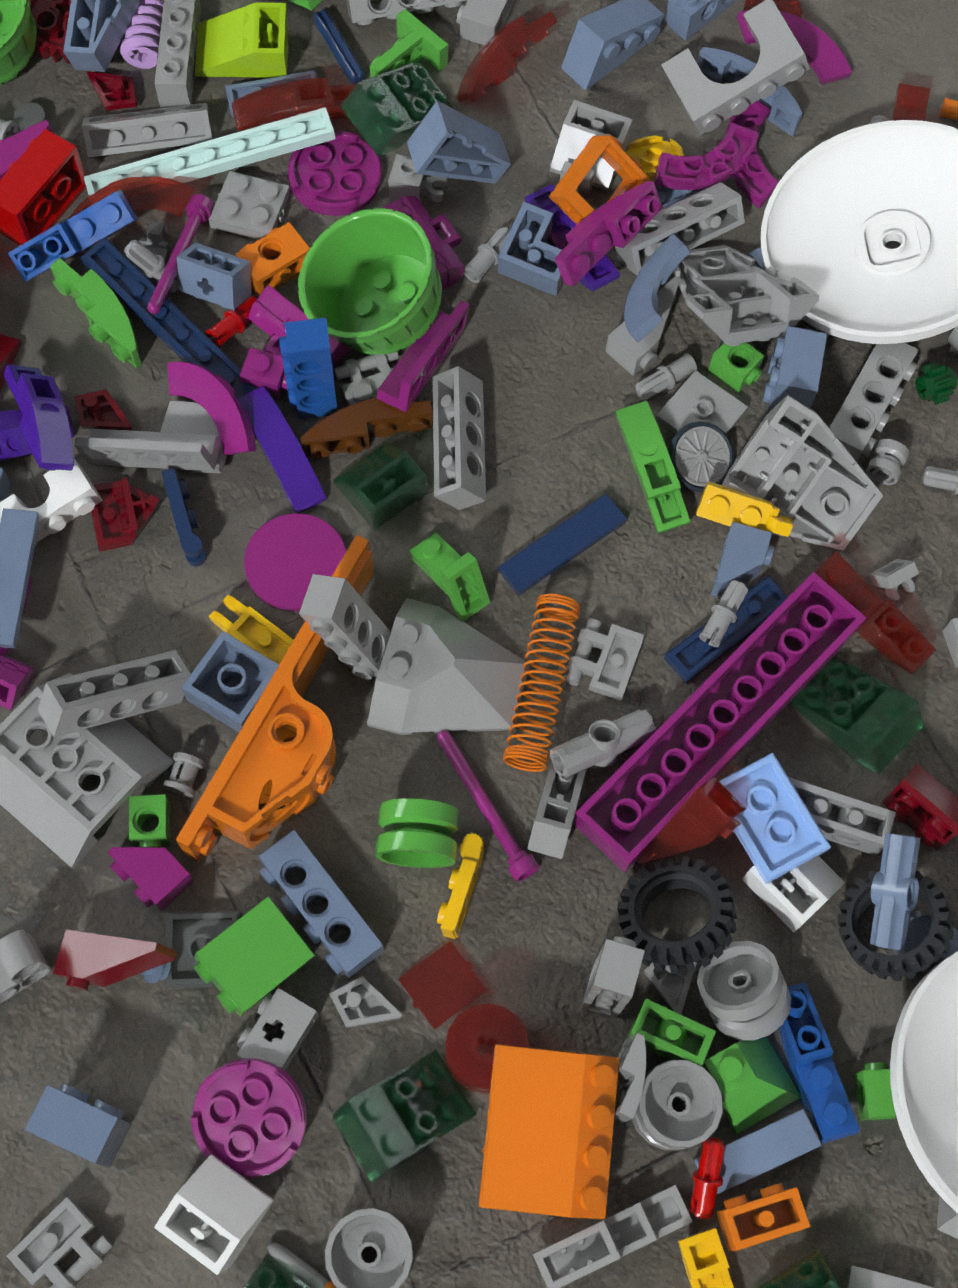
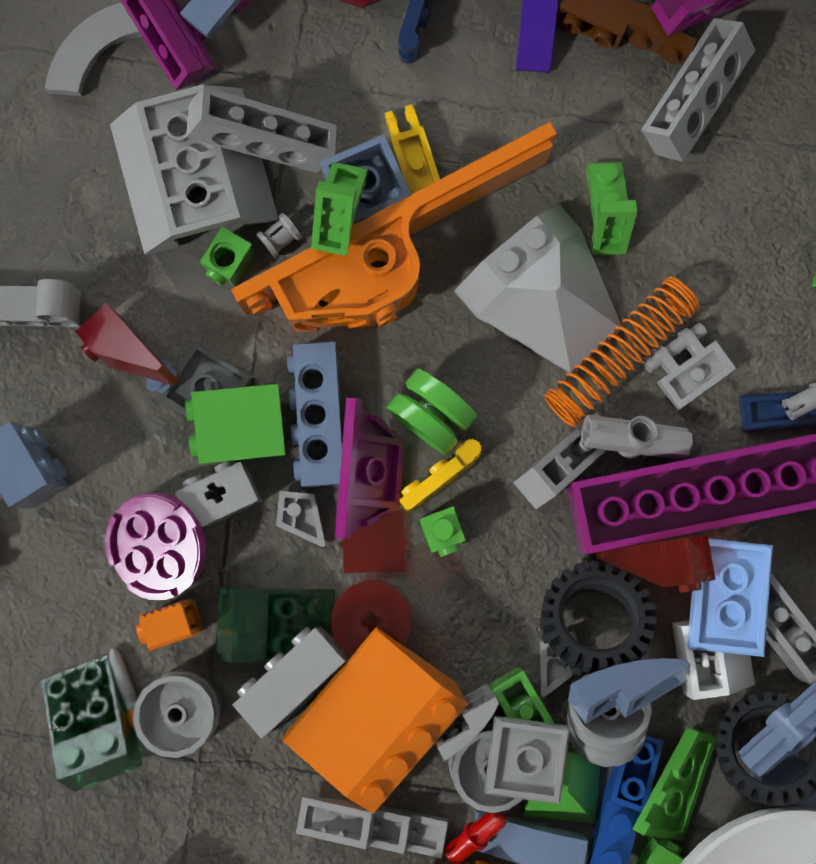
camera: 35 degrees right, 15 degrees up
magenta slope [107,847,194,912] -> none
white slope [154,1155,274,1275] -> none
magenta tile [244,513,346,612] -> none
light grey brick [299,574,391,680] -> none
clear green slope [333,443,427,531] -> none
magenta piece [437,730,540,882] -> none
dark blue tile [498,494,627,596] -> none
light grey brick [581,936,645,1018] -> none
none -> orange brick [136,598,204,651]
none -> light grey slope [232,627,352,739]
none -> bright green bracket [311,162,368,256]
none -> magenta wing [335,398,405,539]
none -> bright green brick [419,507,466,557]
none -> light grey plate [484,716,570,804]
none -> sand blue slope [568,658,690,724]
none -> bright green wing [633,727,717,841]

